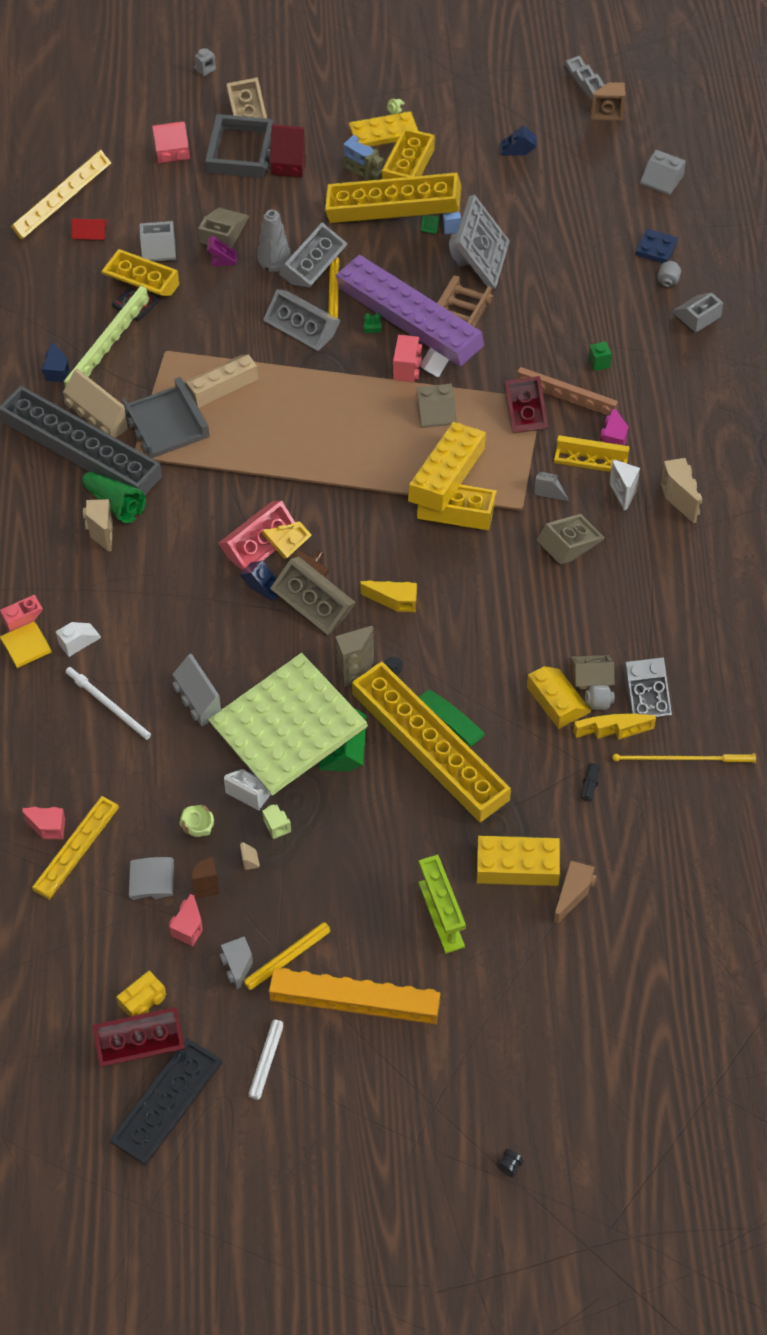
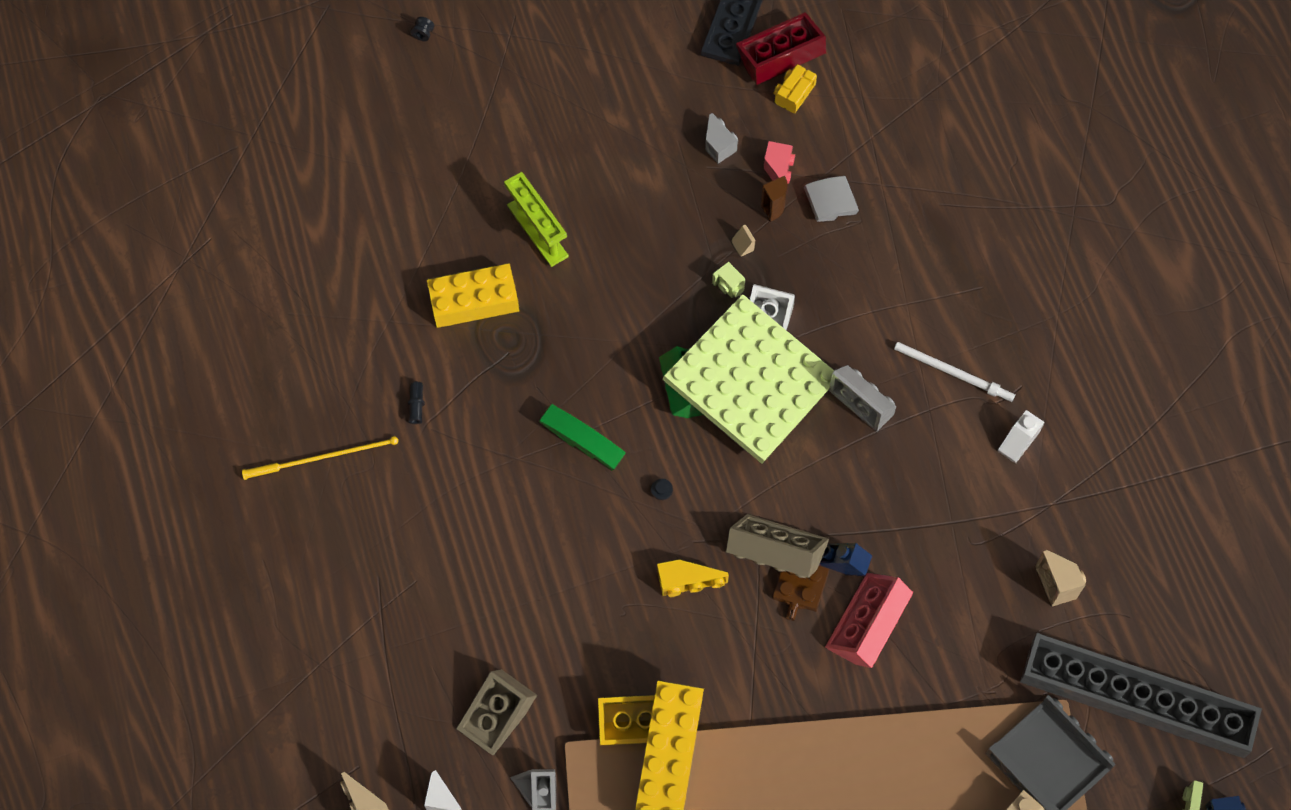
camera: 165 degrees right, 10 degrees up
coral slope [0,595,43,632] -> none
yellow slope [0,621,52,668] -> none
coral slope [22,807,65,839] -> none
yellow tile [32,796,119,900] -> none
tan slope [63,369,128,438] -> none
green cone [82,471,146,523] -> none
yellowish green hair [179,805,214,837] -> none
yellow axle [244,922,330,990] -> none
white axle [249,1020,283,1100] -> none
yellow wing [262,521,312,559] -> none
light orange brick [269,968,440,1024] -> none
dark tan slope [335,626,374,687] -> none
yellow brick [352,661,511,823] -> none
yellow slope [527,666,591,729] -> none
medium nougat slope [554,861,597,924] -> none
dark tan slope [571,655,615,689] -> none
yellow slope [573,714,656,740] -> none
light grey head [585,685,615,710] -> none
light grey slope [622,657,672,717] -> none

